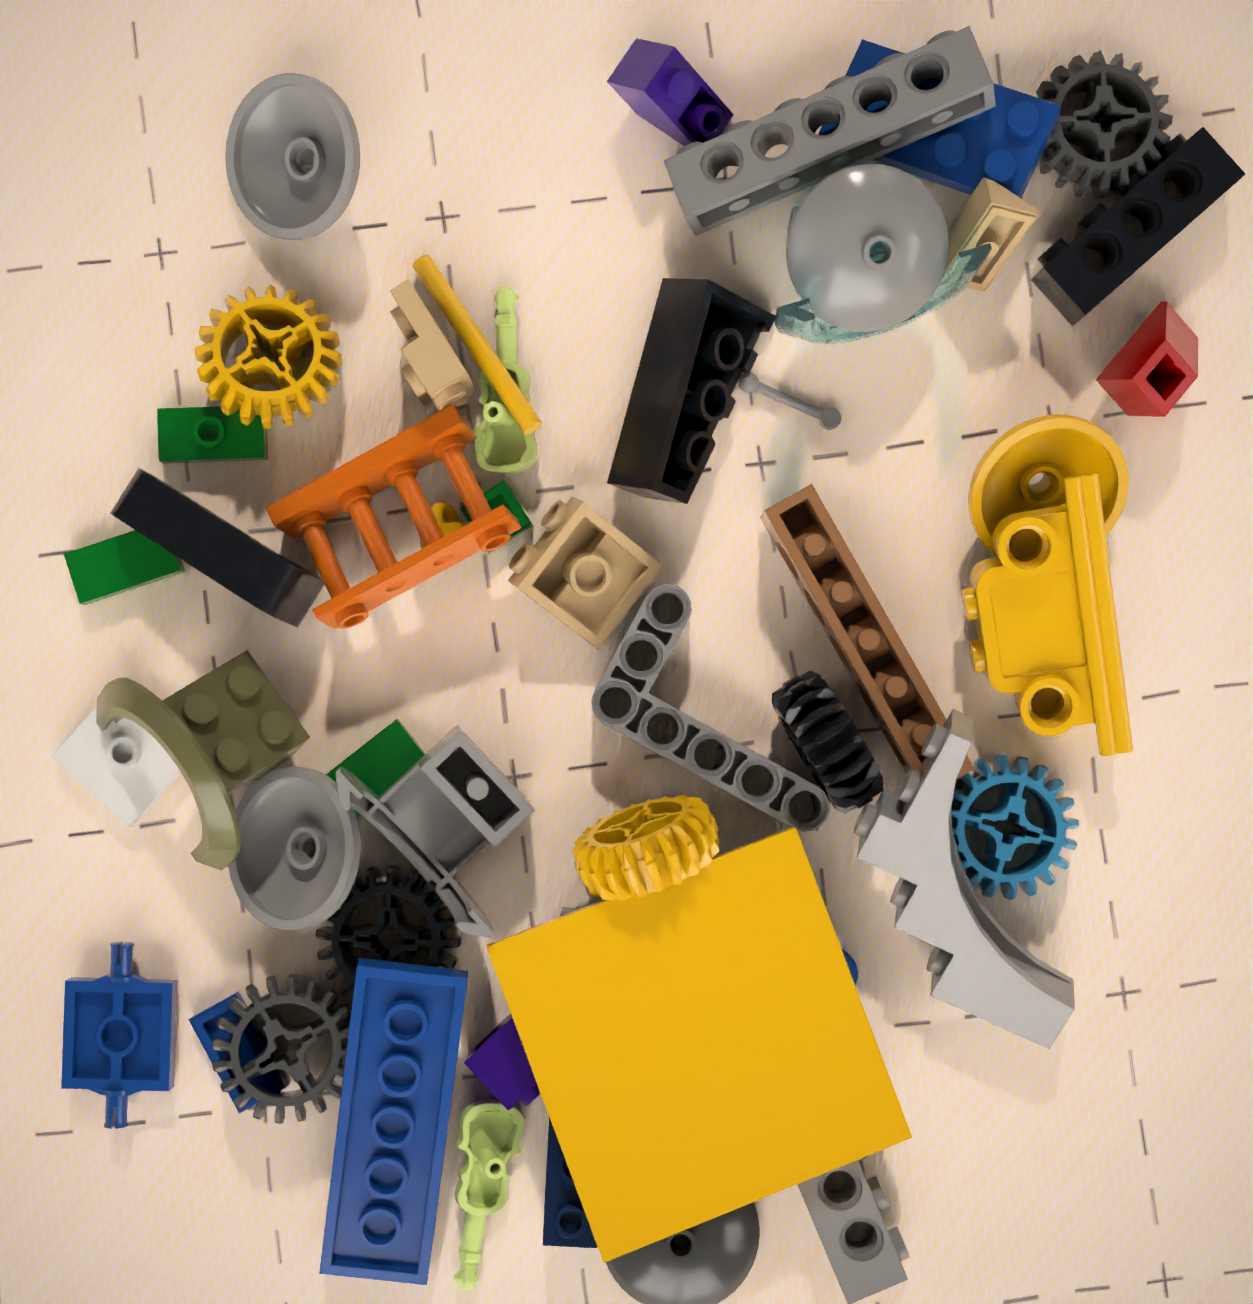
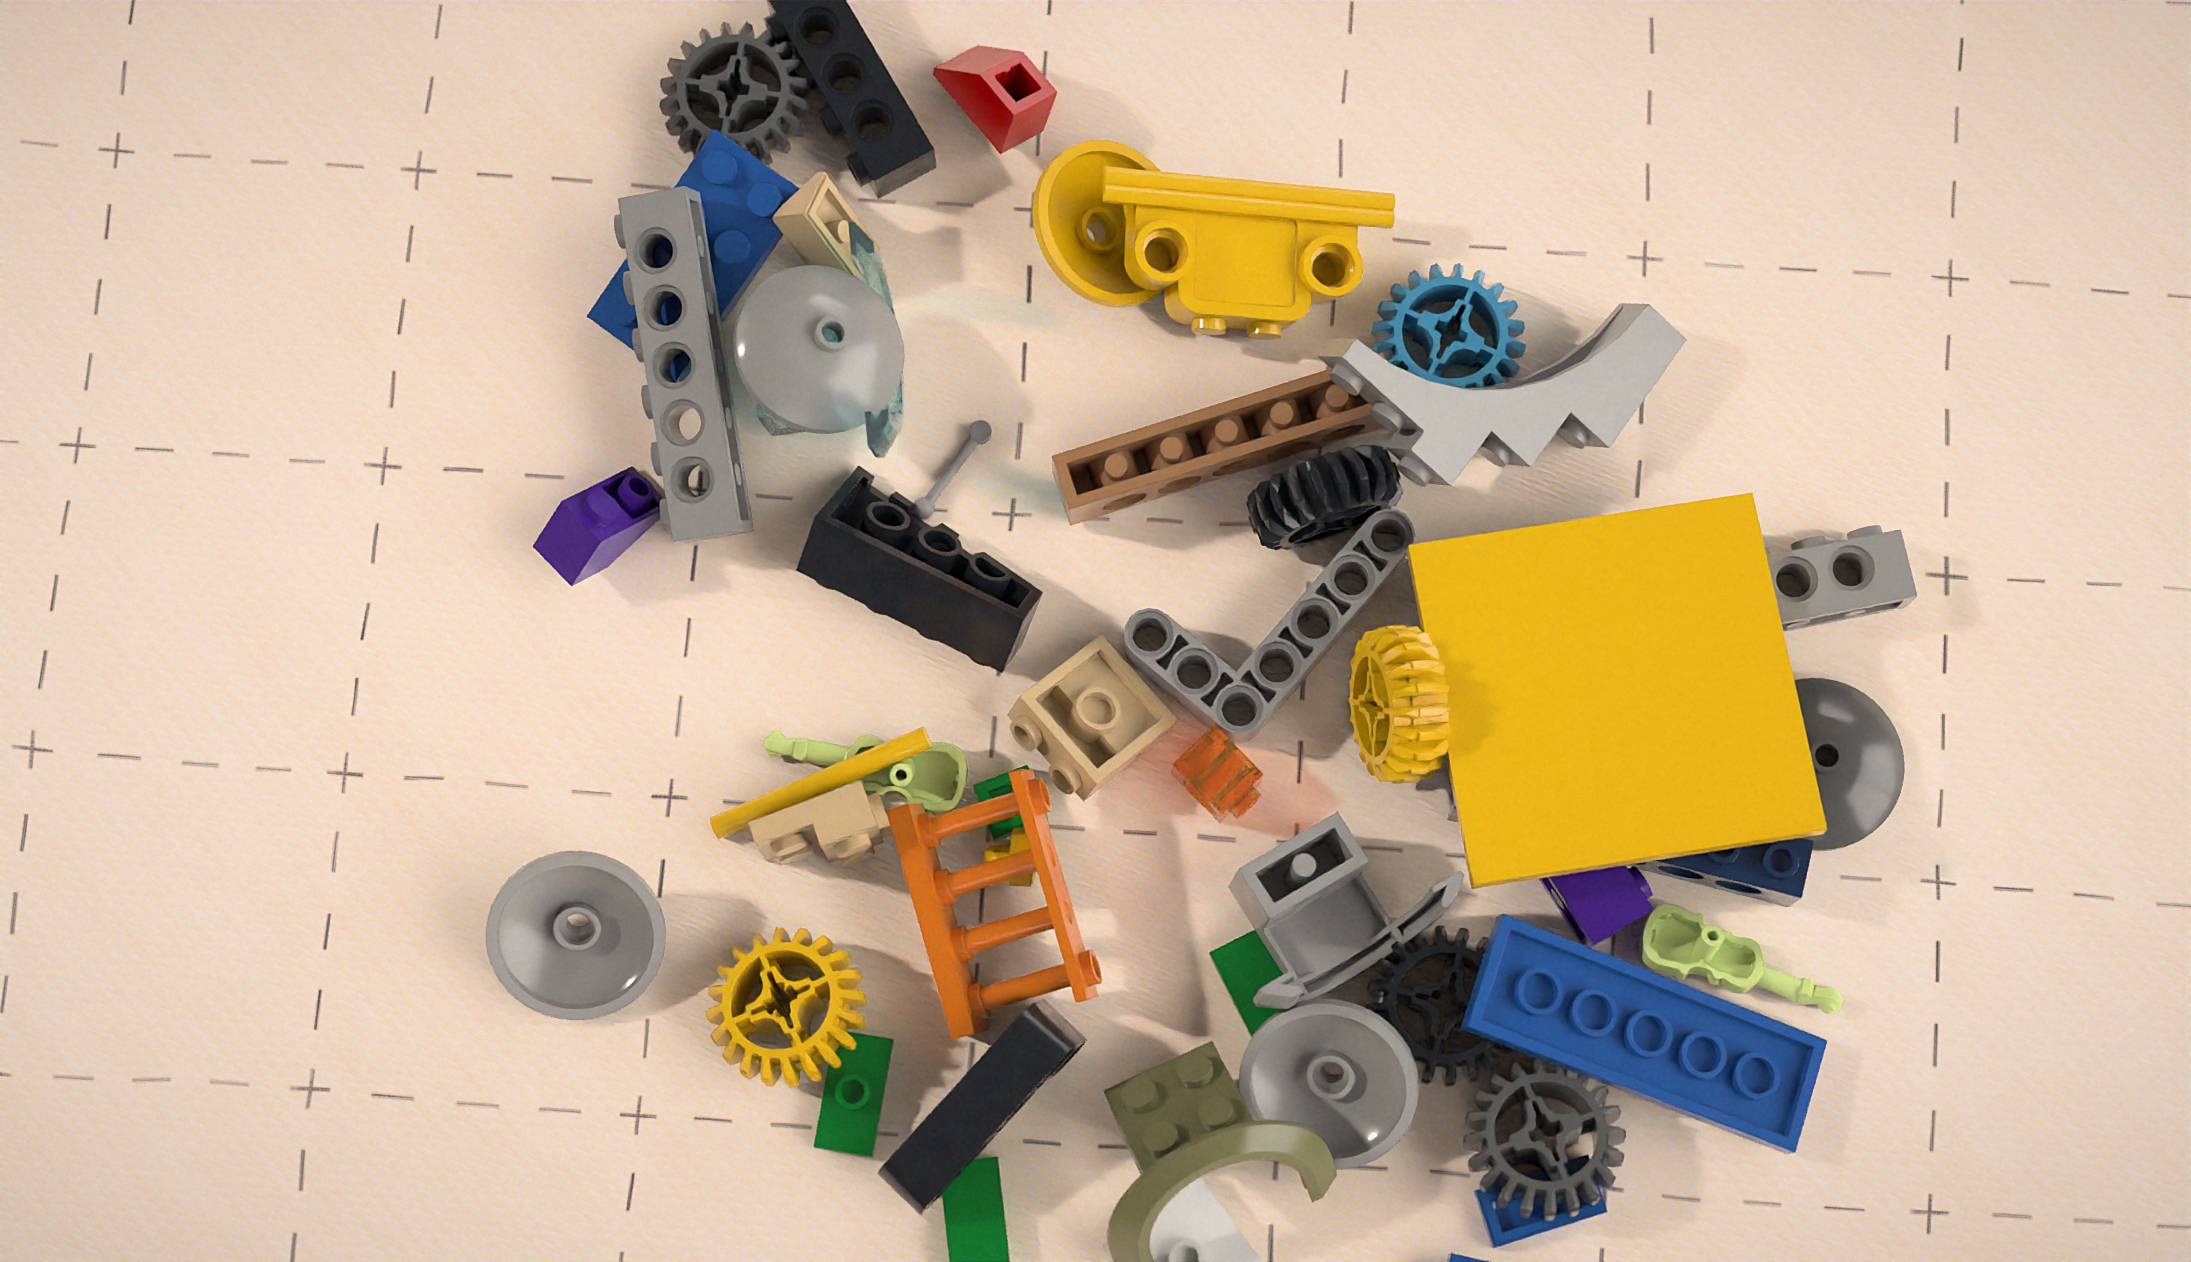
camera: 80 degrees left, 10 degrees down
none -> clear orange brick [1171,724,1264,823]

